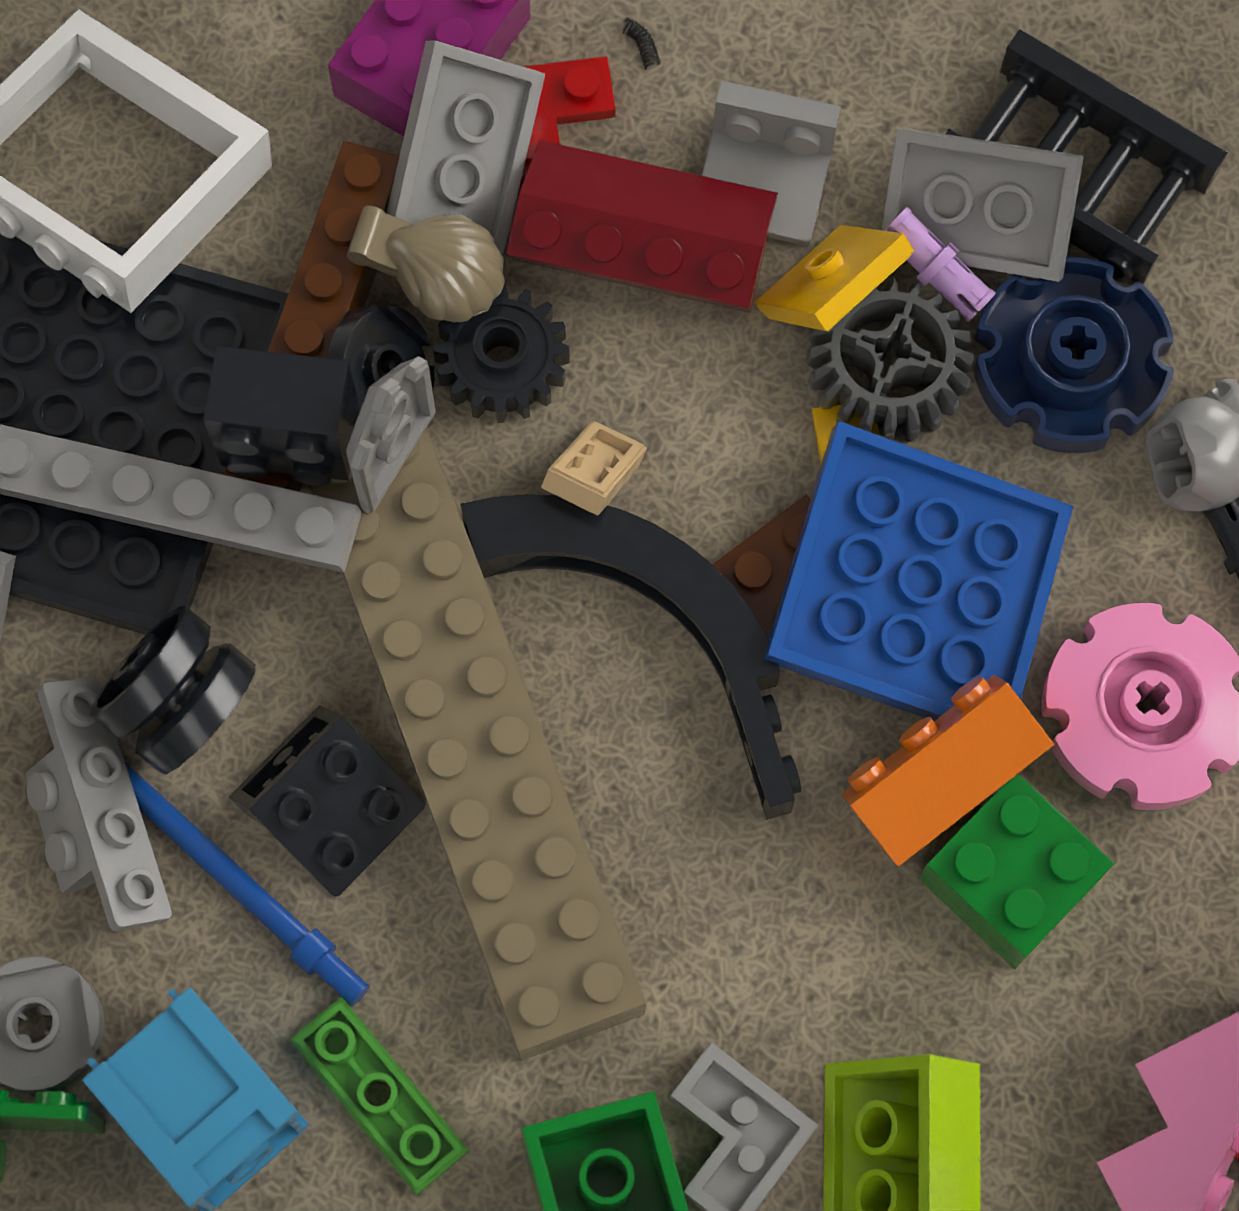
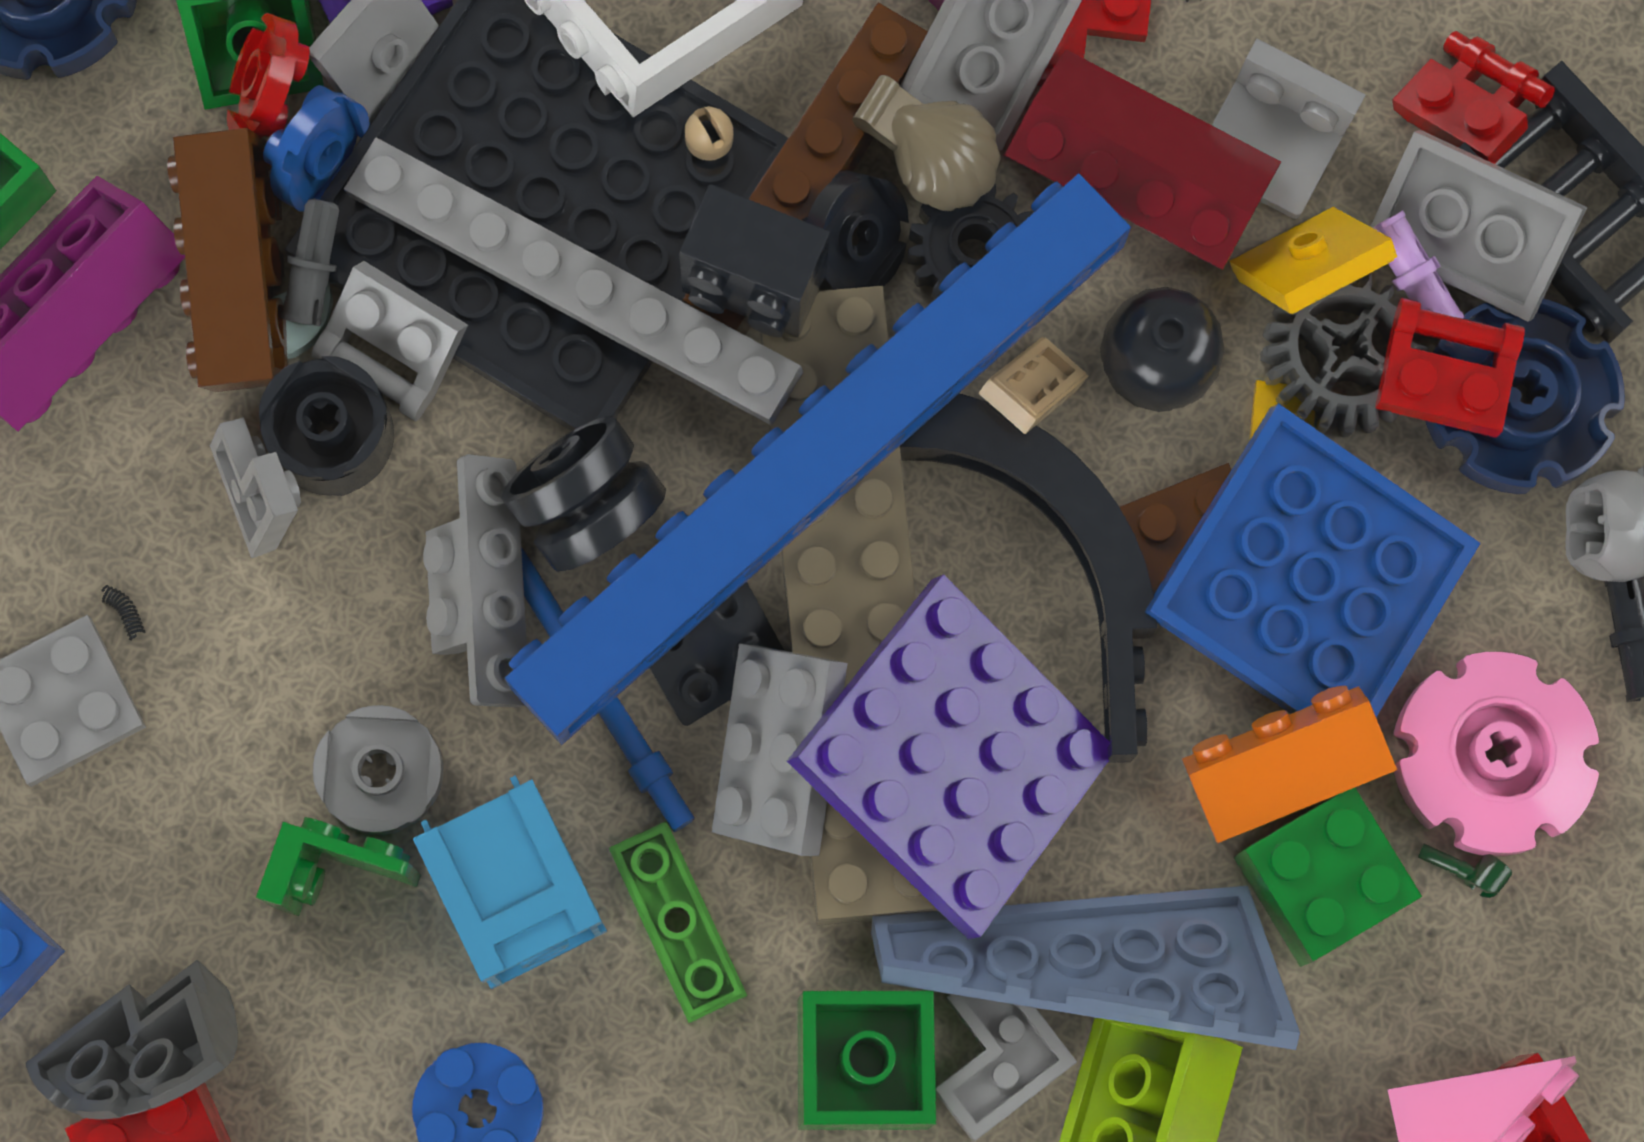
camera: 10 degrees right, 5 degrees up
light grey tile [346,357,436,515] -> none
none -> blue brick [505,173,1131,746]
none -> tan hinge [684,106,734,160]
none -> light grey plate [712,644,848,856]
none -> plate [787,574,1110,940]
none -> sand blue wing [871,886,1300,1050]
none -> black cylinder [1100,287,1224,412]
none -> red plate [1375,298,1525,438]
none -> red plate [1392,31,1555,164]
none -> dark green hand [1418,843,1512,898]

